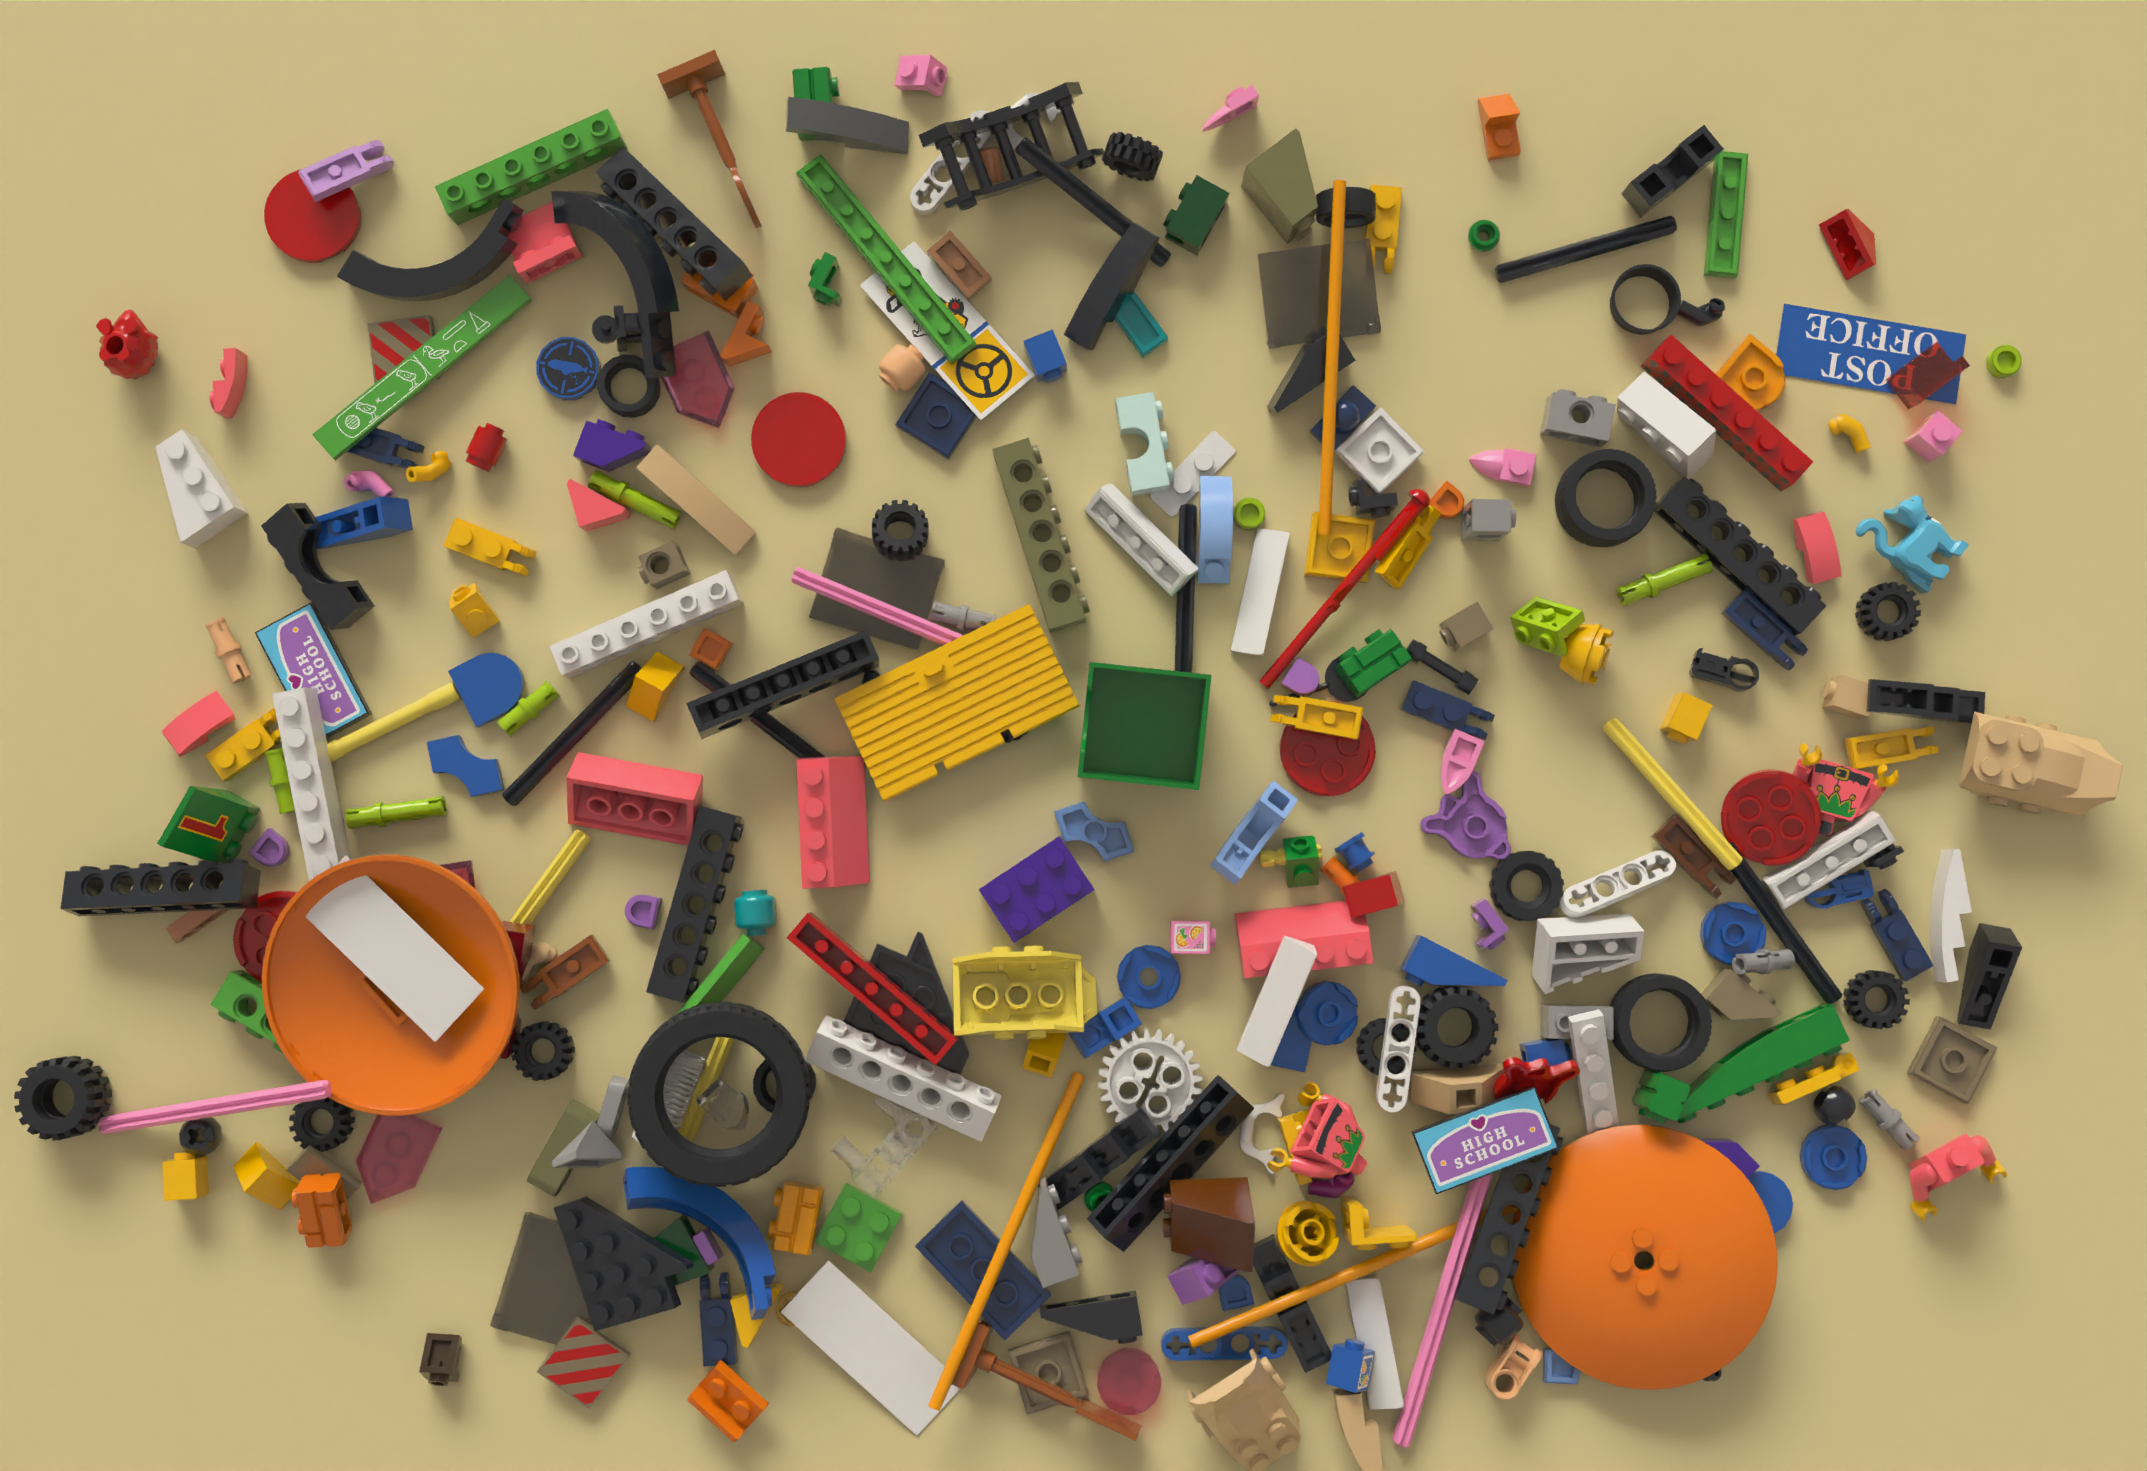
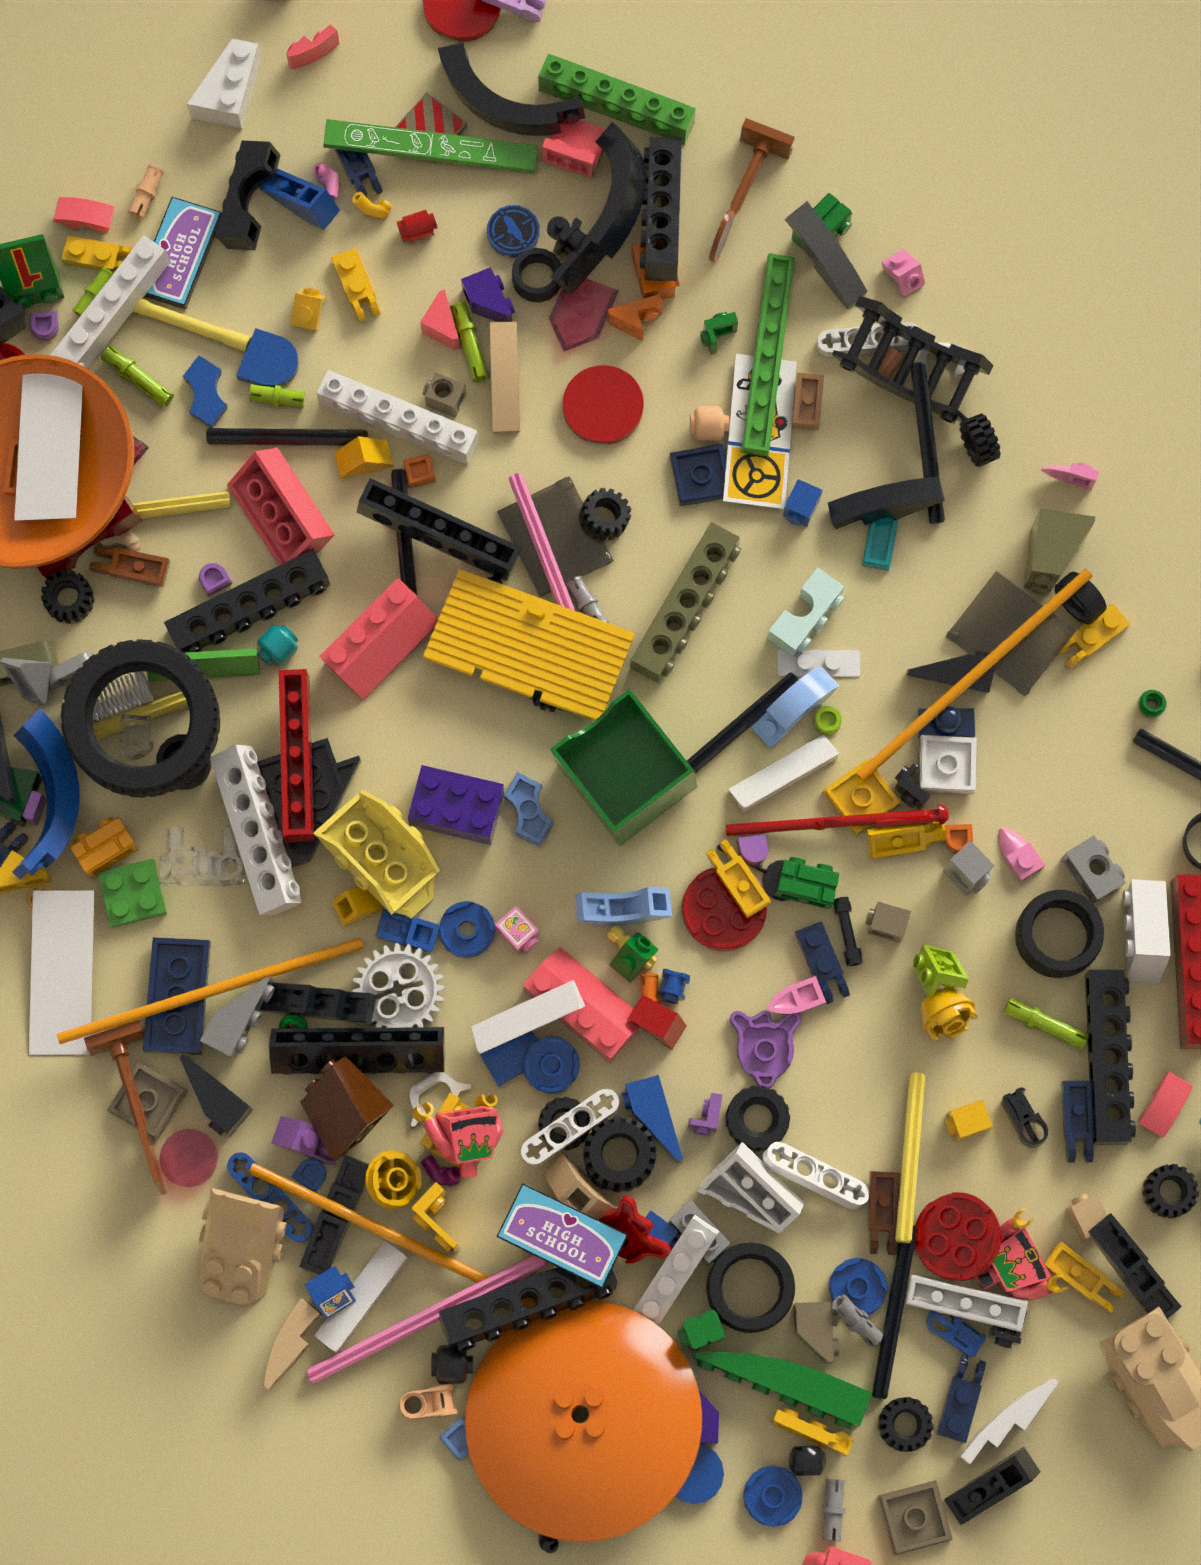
camera: 45 degrees right, 10 degrees down
white slope [1084,483,1198,597] -> none
dark green brick [1163,175,1230,256] -> none

